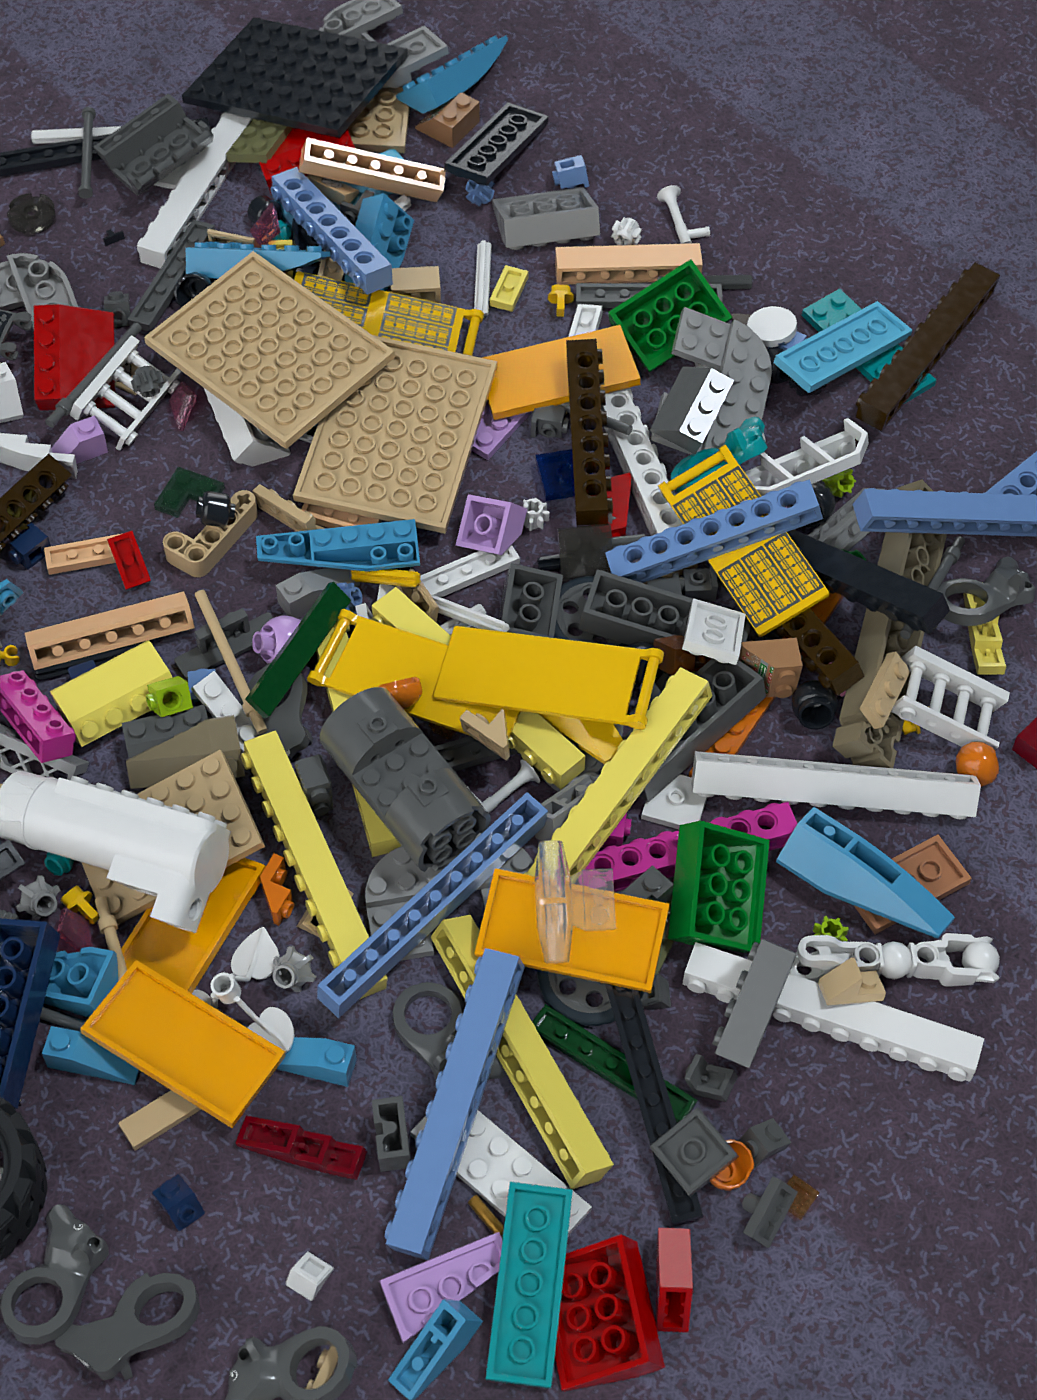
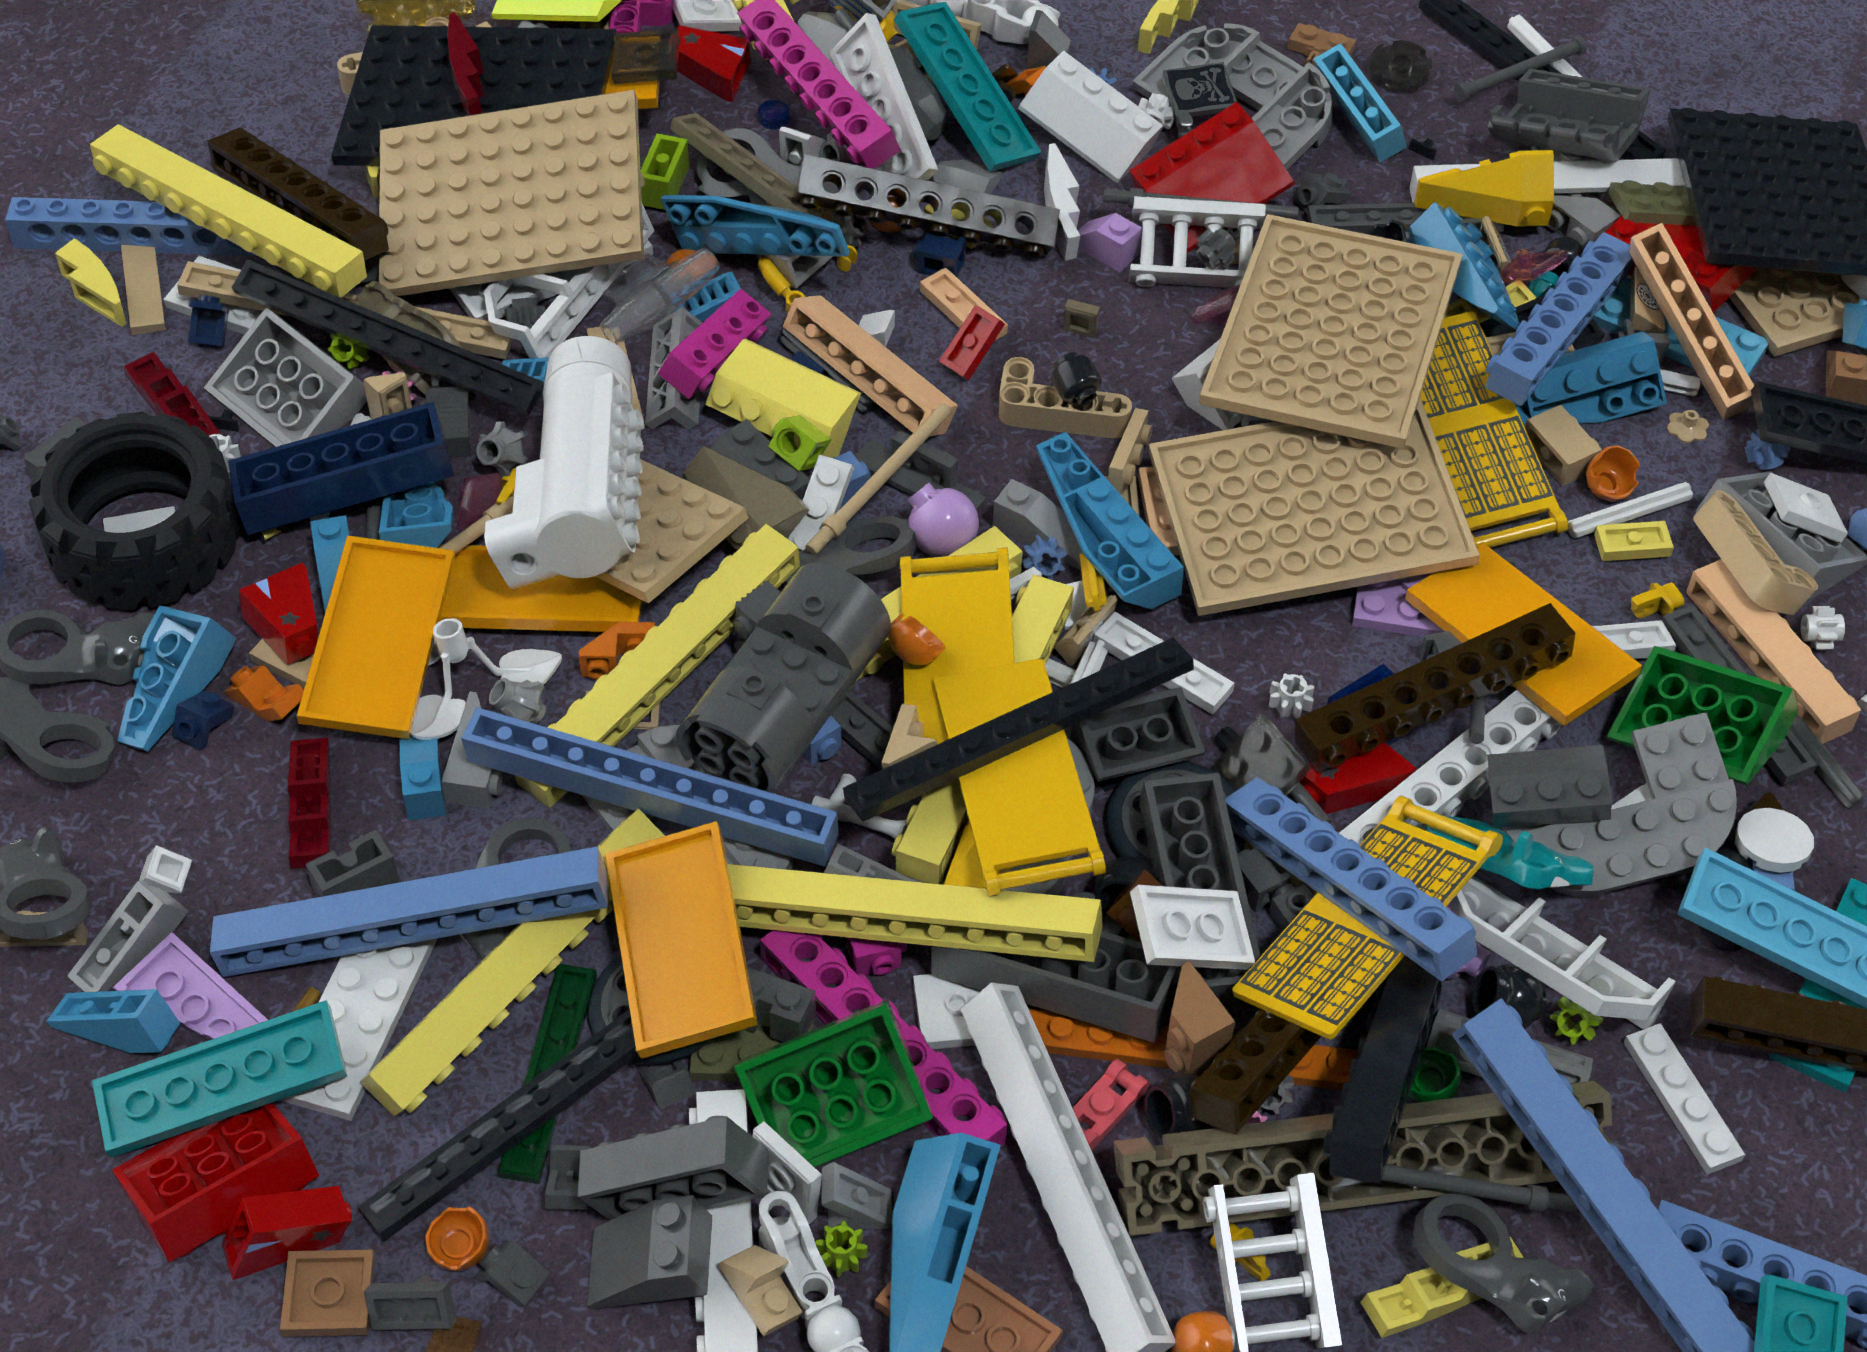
camera: 65 degrees right, 5 degrees down
clear green plate [154,467,225,518] -> none
dark green tile [245,581,351,718] -> none
lavender slope [456,494,527,555] -> none
clear plate [535,840,616,964] -> none
dark grey plate [649,1107,738,1197] -> none
tan plate [860,651,911,729] -> none
none -> light grey slope [67,881,189,992]
none -> dark azure wedge [117,605,237,752]
none -> orange slope [224,665,304,722]
none -> red slope [239,563,318,665]
none -> medium nougat plate [280,1249,375,1337]
none -> light grey slope [441,692,503,809]
none -> dark grey slope [587,1195,712,1309]
none -> white plate [753,1121,822,1224]
none -> light grey slope [822,1162,892,1229]
none -> black plate [843,637,1194,822]
none -> white slope [859,310,895,347]
none -> dark tan tile [1063,299,1100,337]
none -> coral plate [1073,1058,1150,1151]
none -> medium azure brick [1314,43,1407,162]
none -> yellow wedge [1414,150,1554,226]
none -> light grey slope [1548,195,1621,248]
none -> orange hair [1586,445,1640,503]
none -> white plate [1623,1023,1745,1175]
none -> tan plant [1667,410,1709,443]
none -> tan beam [1693,490,1818,615]
none -> white plate [1764,473,1848,543]

